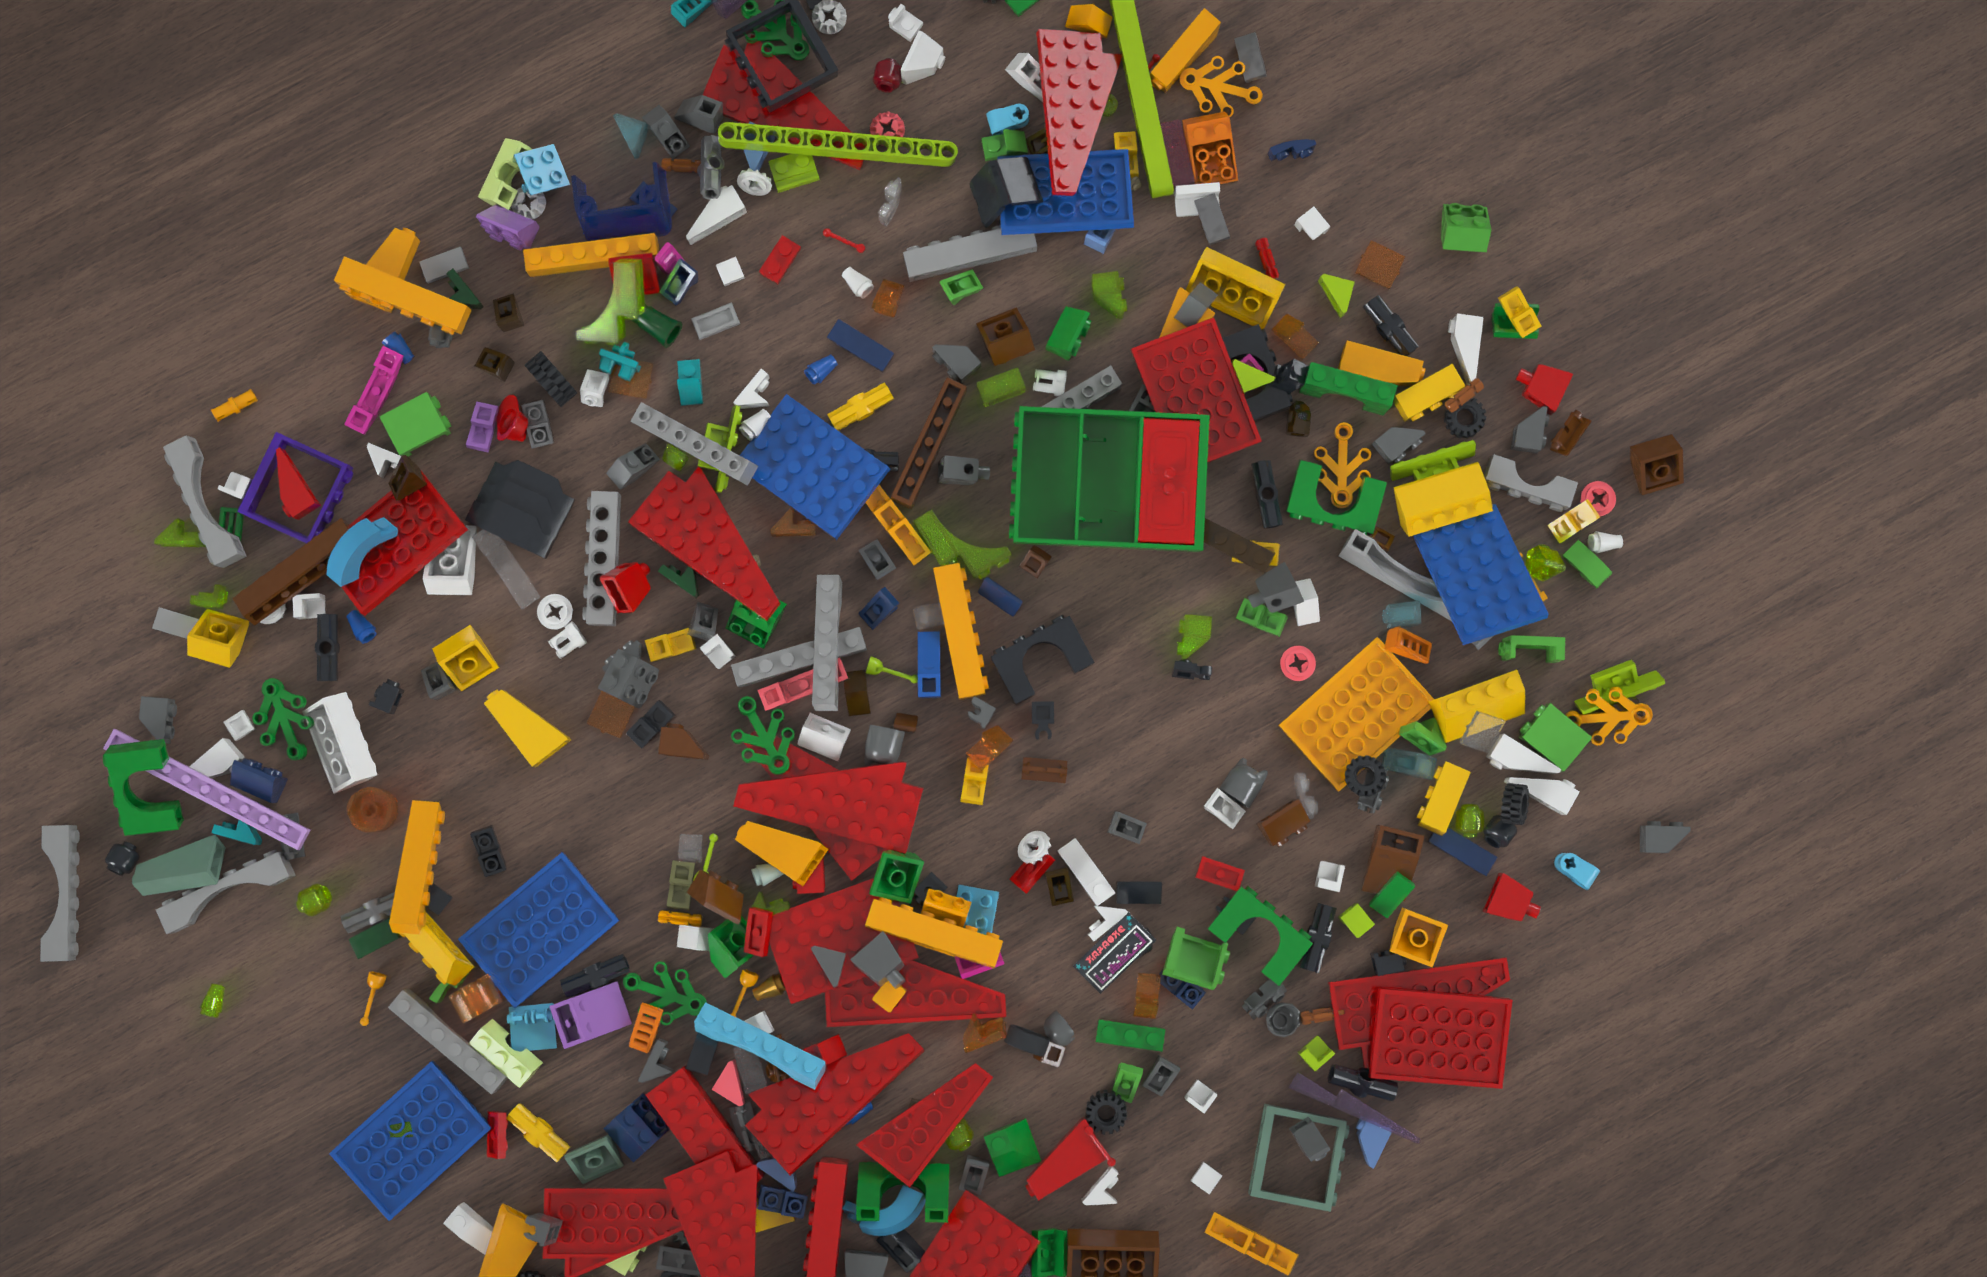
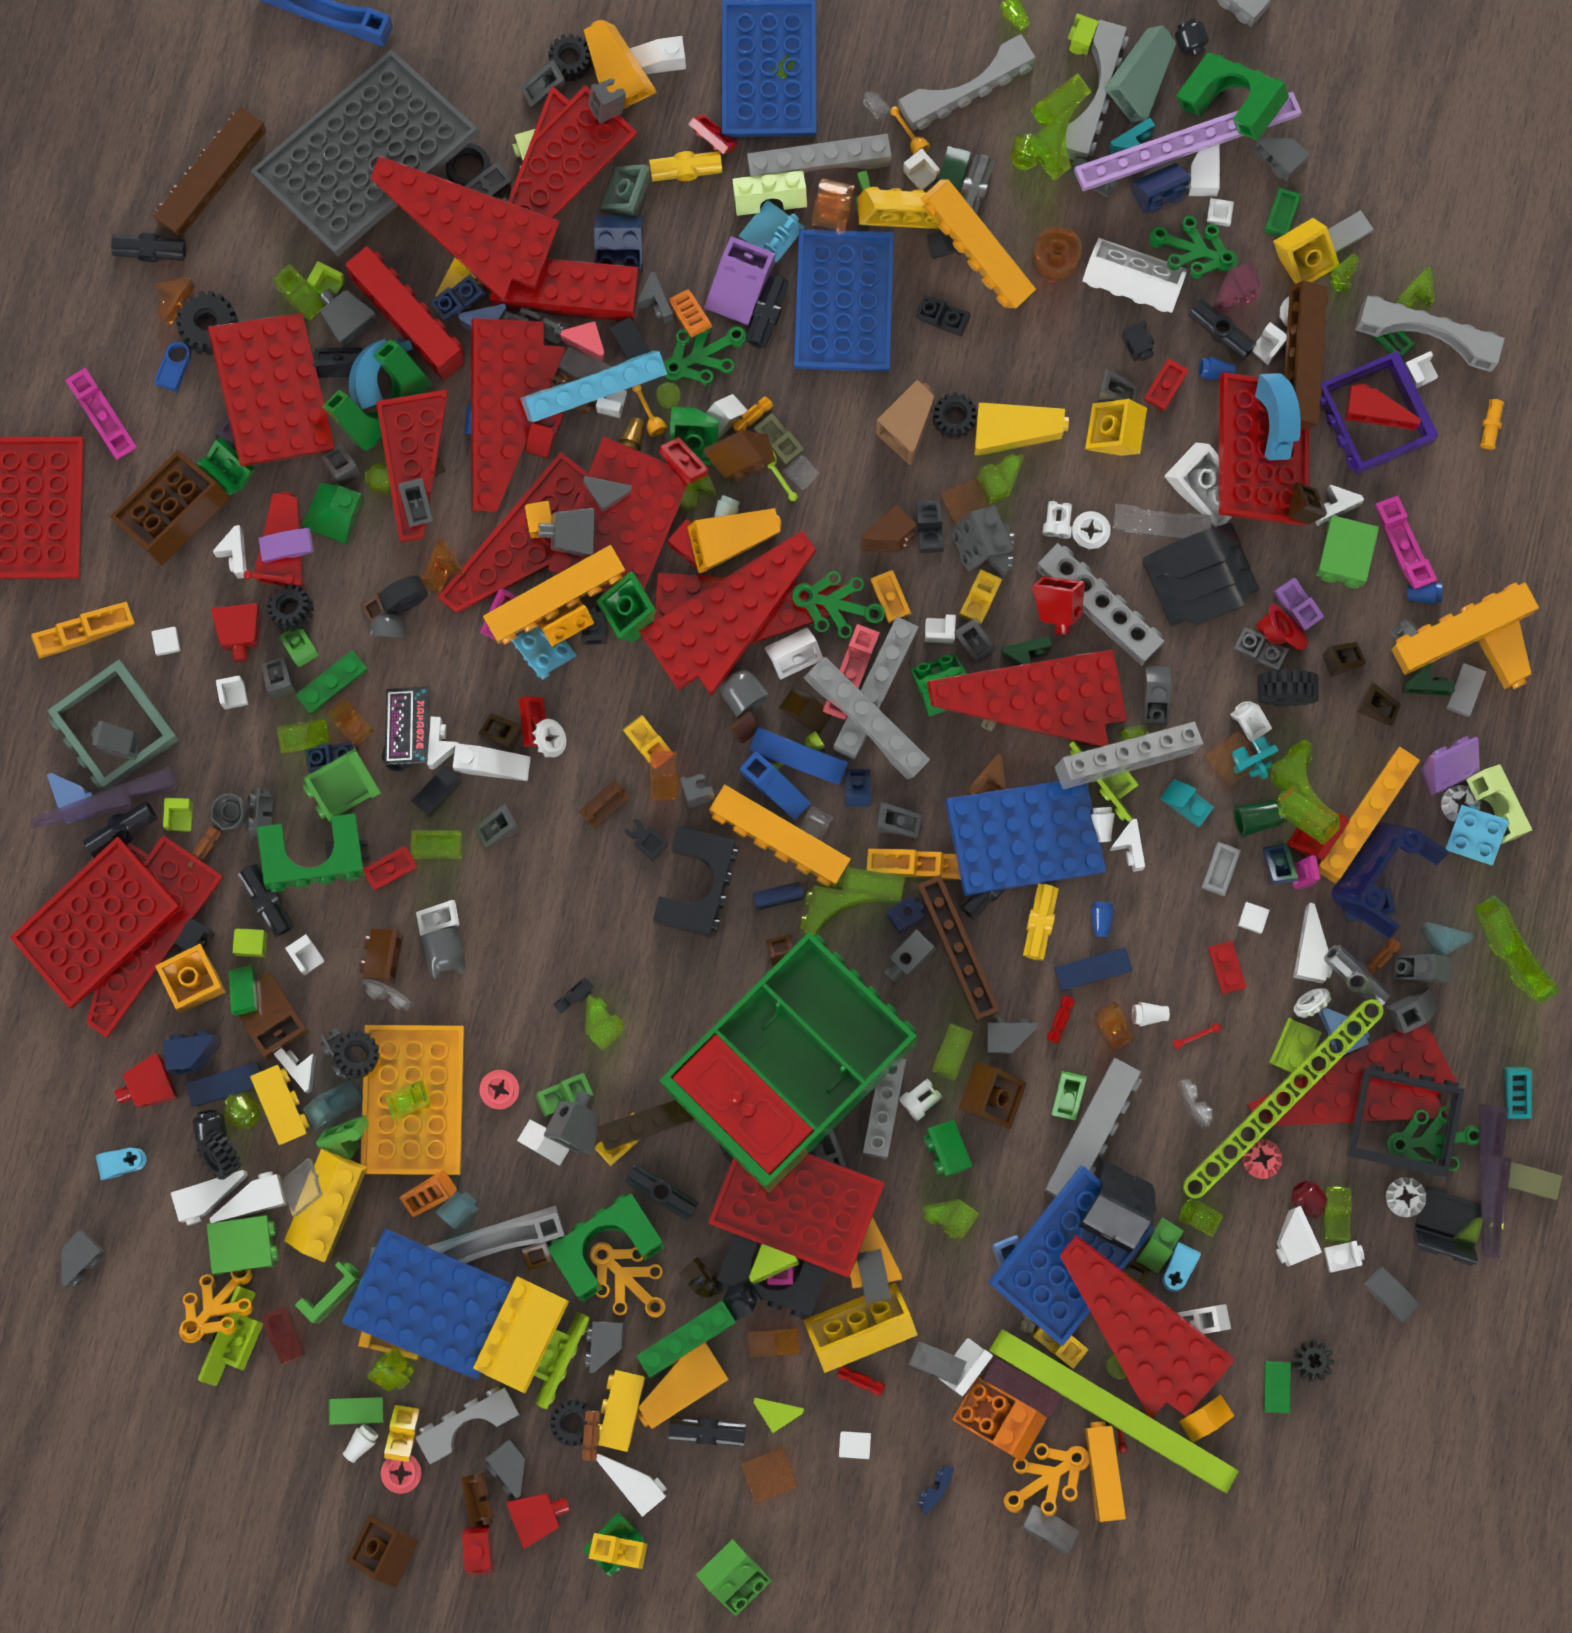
camera: 135 degrees right, 5 degrees down
none -> dark blue slope [163,1031,221,1075]
none -> red torso [211,603,261,662]
none -> medium lavender slope [259,528,314,563]
none -> clear red slope [261,1307,306,1364]
none -> white slope [274,1048,316,1094]
none -> clear neon green slope [277,718,330,754]
none -> clear neon green slope [385,1079,431,1120]
none -> dark grey slope [398,478,433,527]
none -> clear neon green brick [411,830,463,859]
none -> red torso [462,1524,495,1576]
none -> clear neon green tile [656,382,680,408]
none -> blue slope [749,727,848,785]
none -> clear slope [863,91,890,120]
none -> light orange plate [870,570,911,624]
none -> medium nougat slope [876,380,935,465]
none -> clear blue brick [886,896,926,934]
none -> light grey arch [898,34,1035,131]
none -> white panel [903,149,940,190]
none -> black tyre [933,392,977,439]
none -> clear neon green slope [977,454,1024,504]
none -> clear neon green arch [1026,73,1092,181]
none -> red axle [1047,996,1075,1044]
none -> lime brick [1068,13,1099,55]
none -> red plate [1144,358,1189,412]
none -> clear neon green bracket [1178,1199,1224,1238]
none -> clear pink slope [1213,262,1262,311]
none -> green tile [1264,187,1302,237]
none -> clear neon green slope [1324,1187,1352,1242]
none -> clear neon green arch [1473,895,1560,1005]

